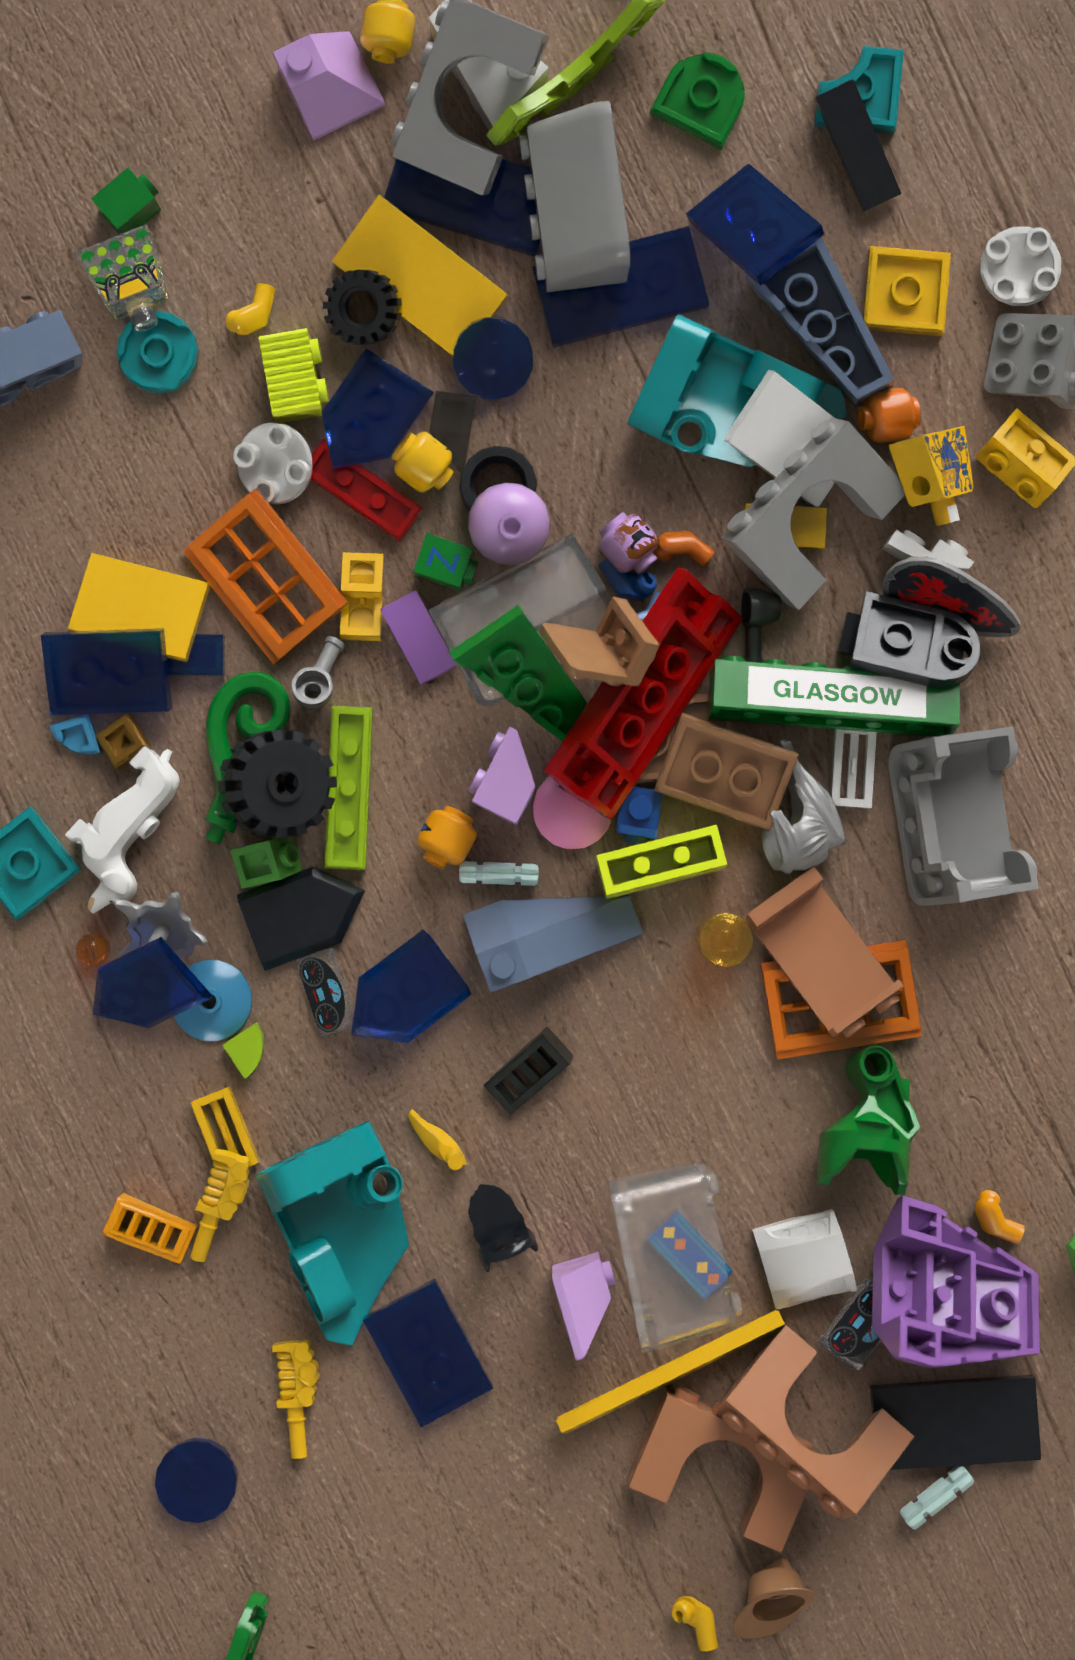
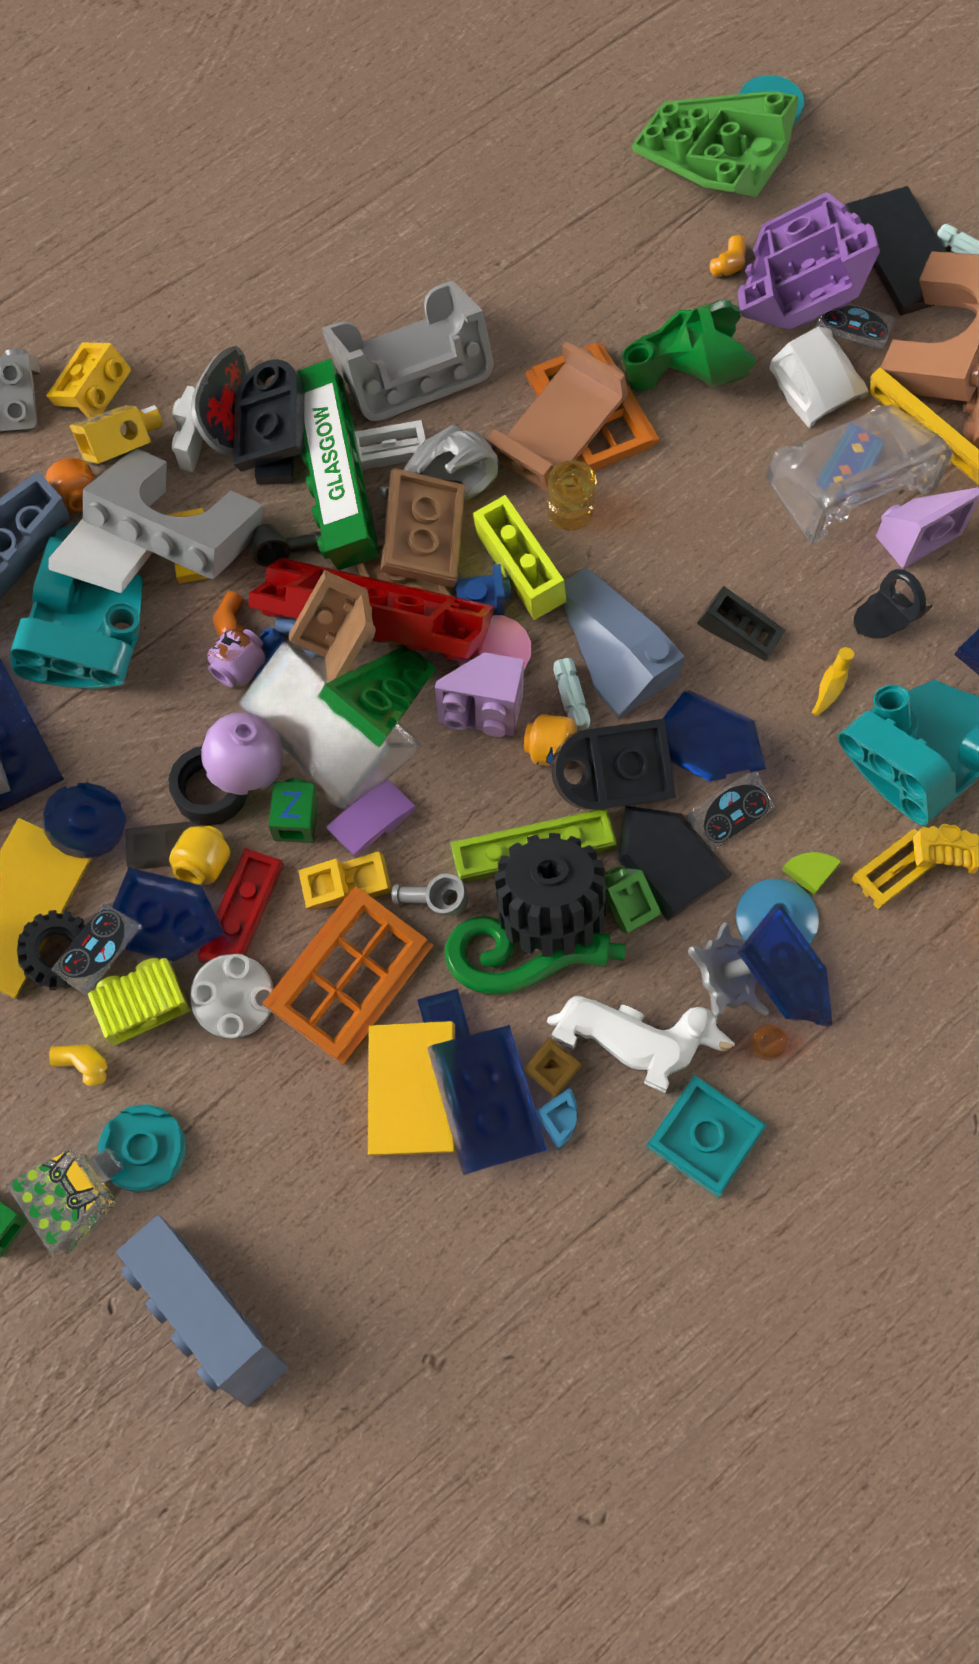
camera: 105 degrees left, 20 degrees down
none -> slope [51,903,141,996]
none -> black tile [551,719,676,810]

